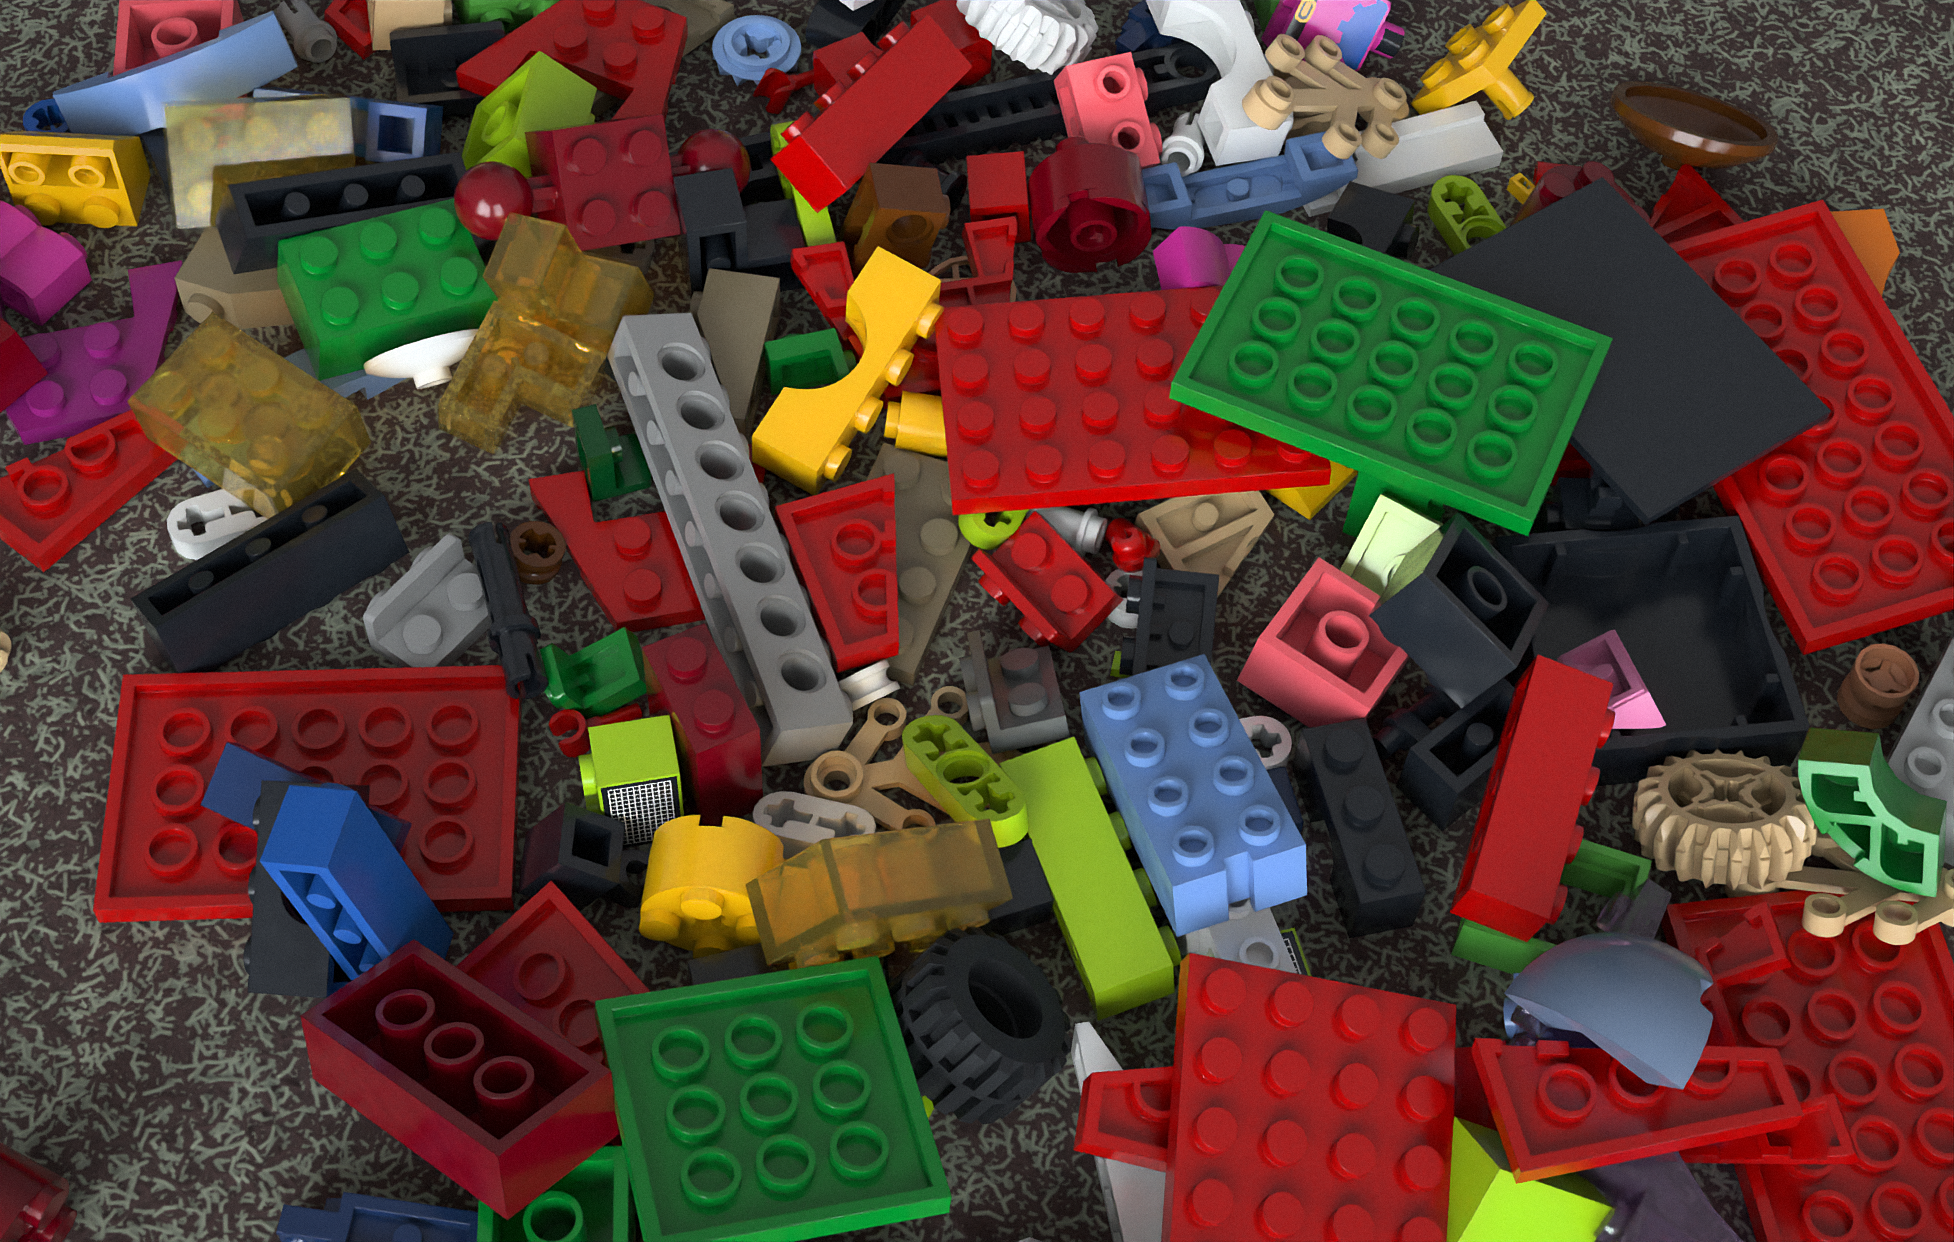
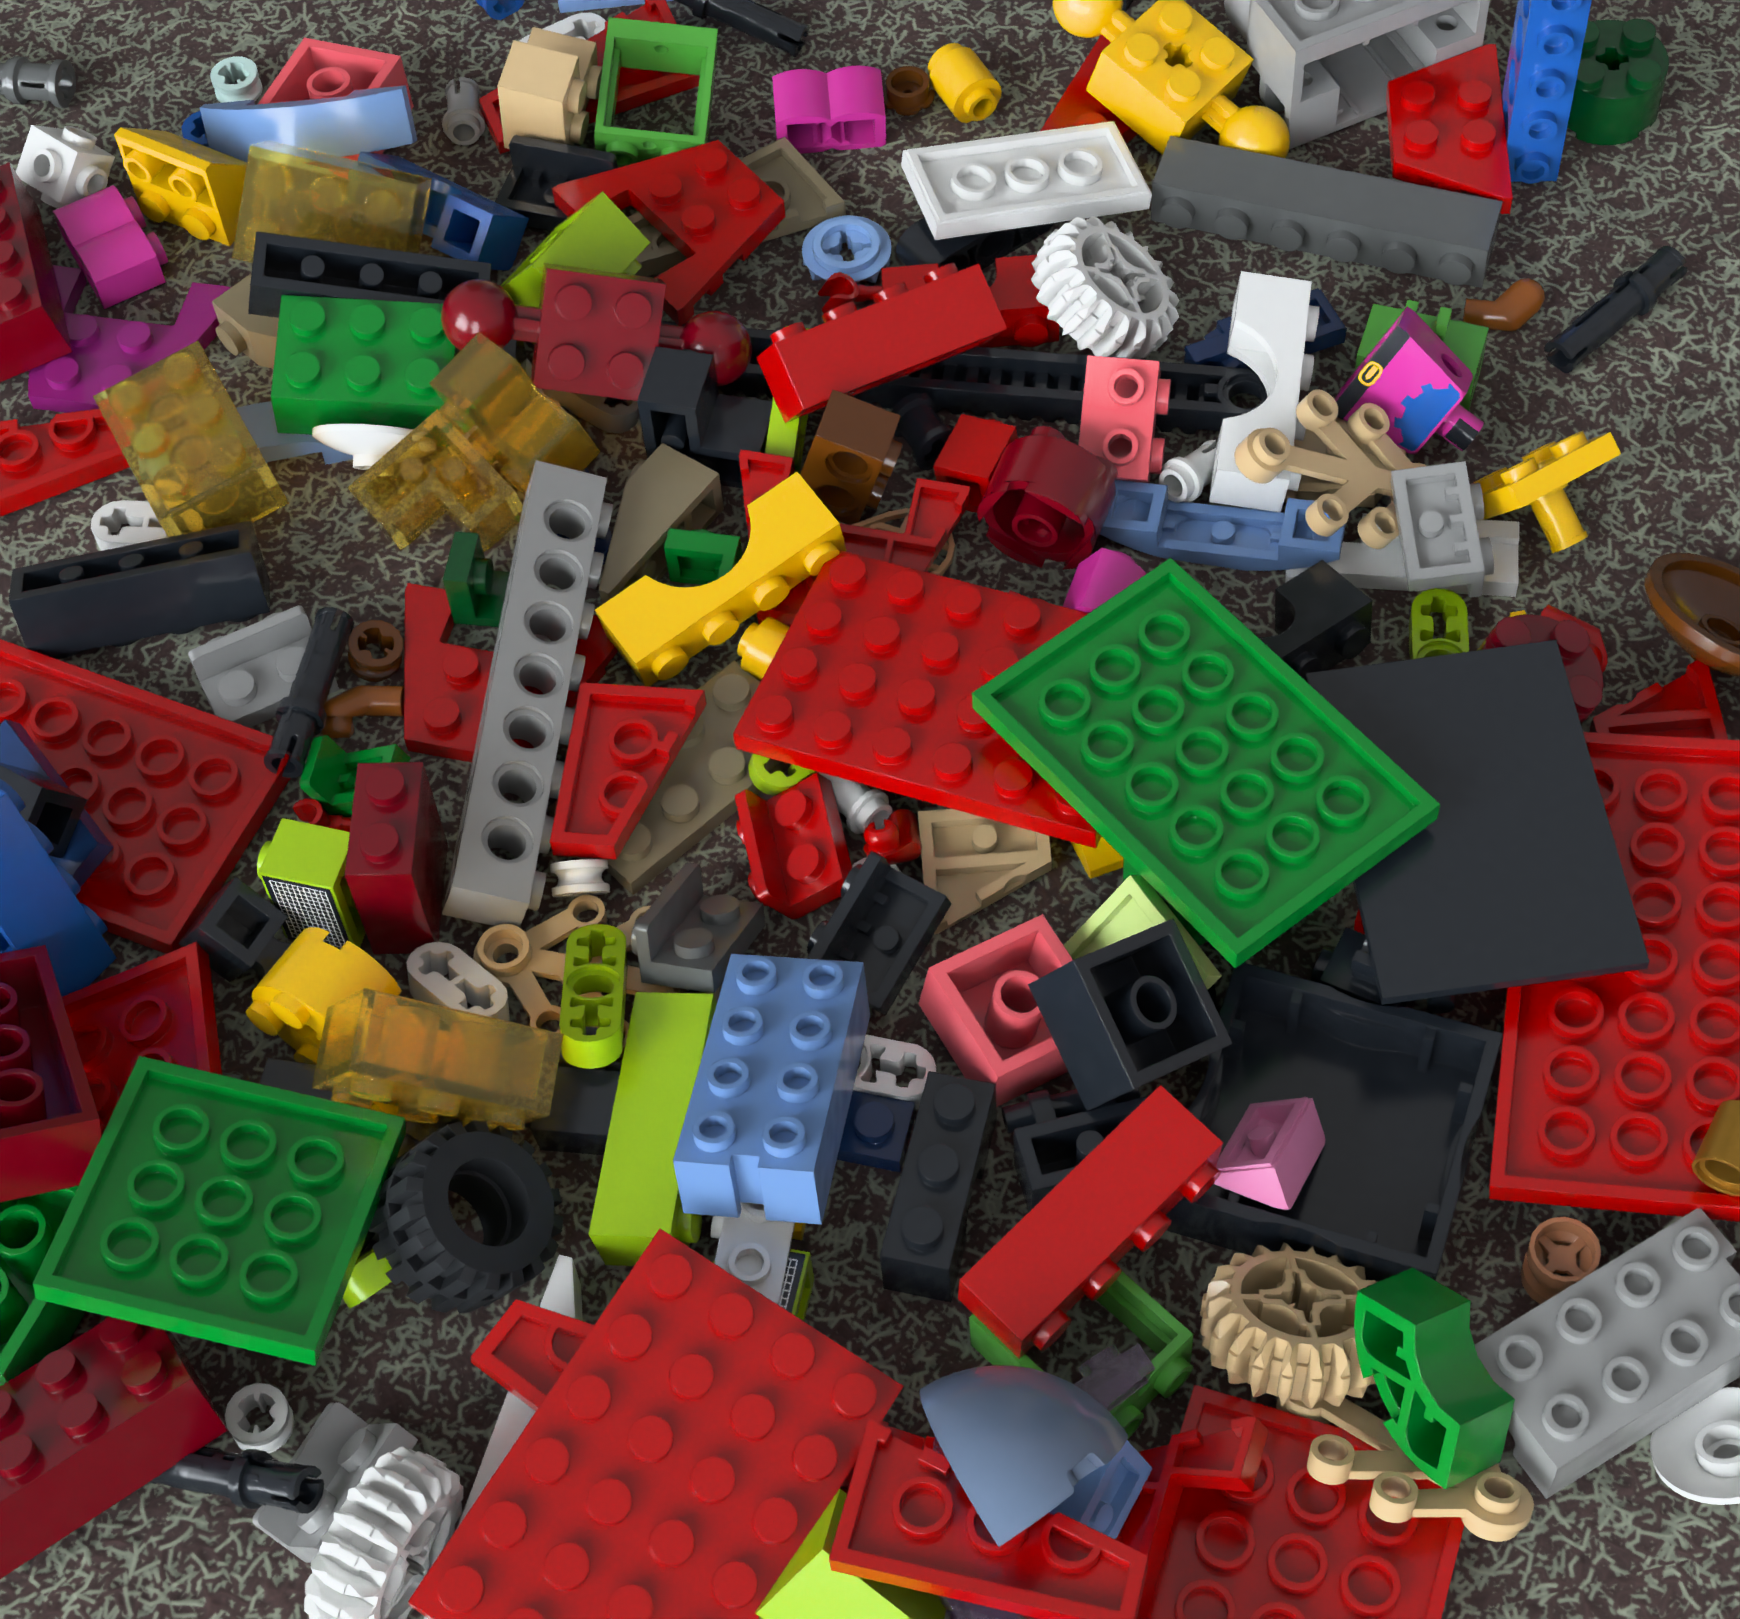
camera: 35 degrees right, 0 degrees up
none -> light aqua bush [210,56,263,103]
none -> dark orange arm [321,685,404,738]
none -> light grey bracket [1391,461,1494,598]

